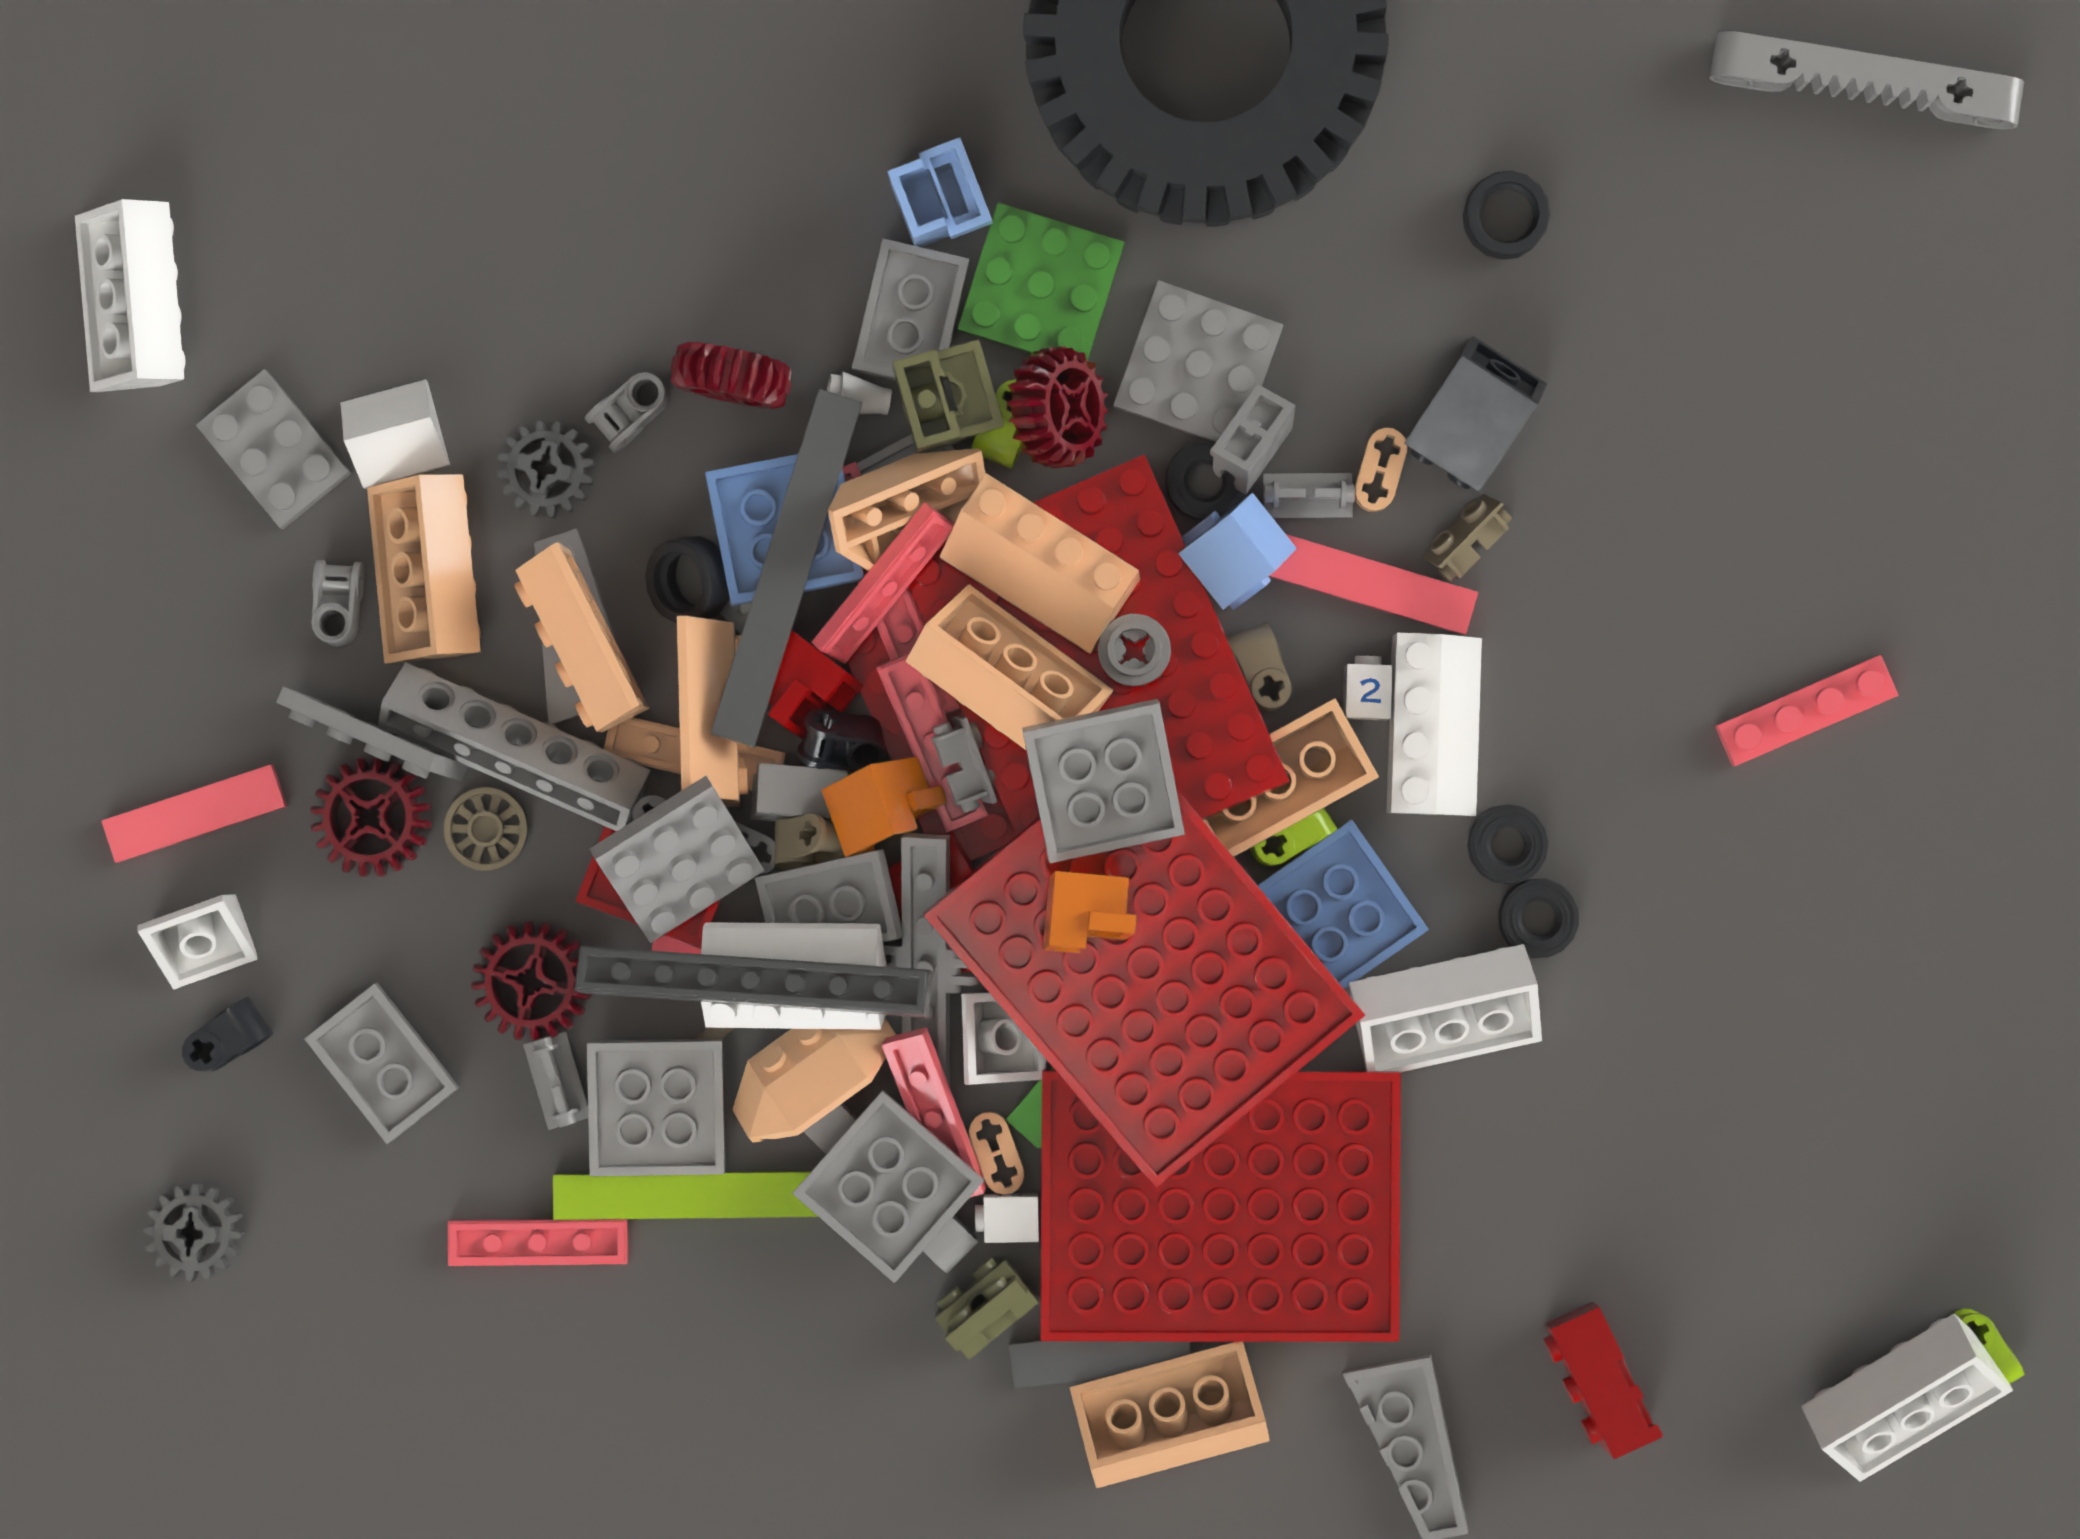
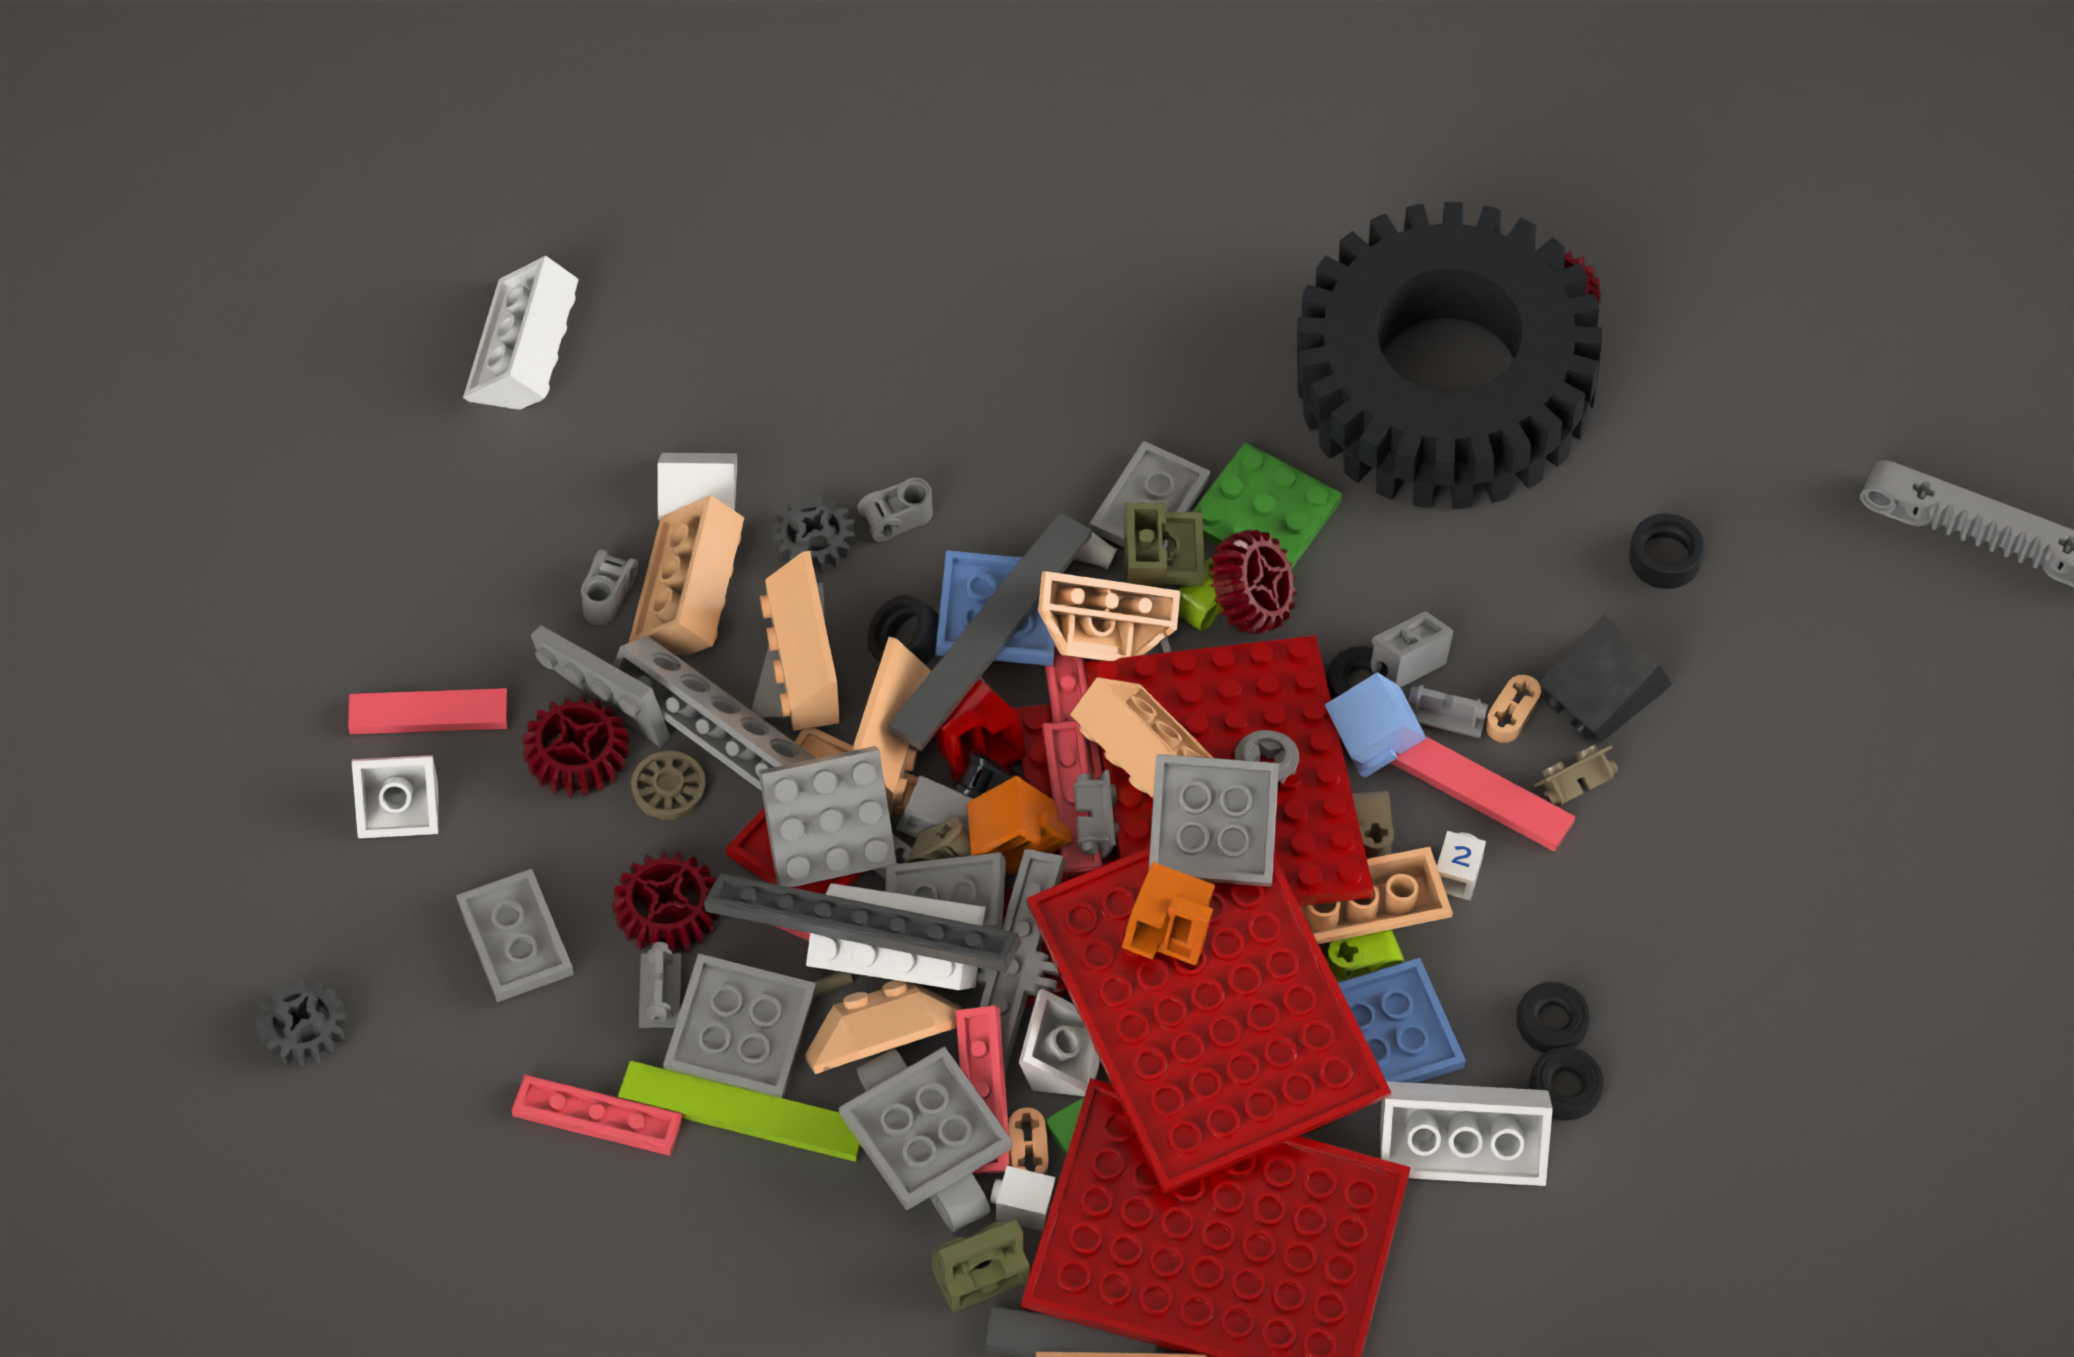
camera: 15 degrees right, 30 degrees down
black piece [182,996,273,1071] -> none
light grey plate [196,369,352,529] -> none
dark red gear [670,341,792,409] -> none
coral tile [812,502,955,664] -> none
light blue plate [887,137,993,247] -> none
light nougat slope [939,473,1140,655] -> none
light grey plate [1113,280,1284,442] -> none
white slope [1386,633,1482,816] -> none
coral plate [1715,655,1899,767] -> none

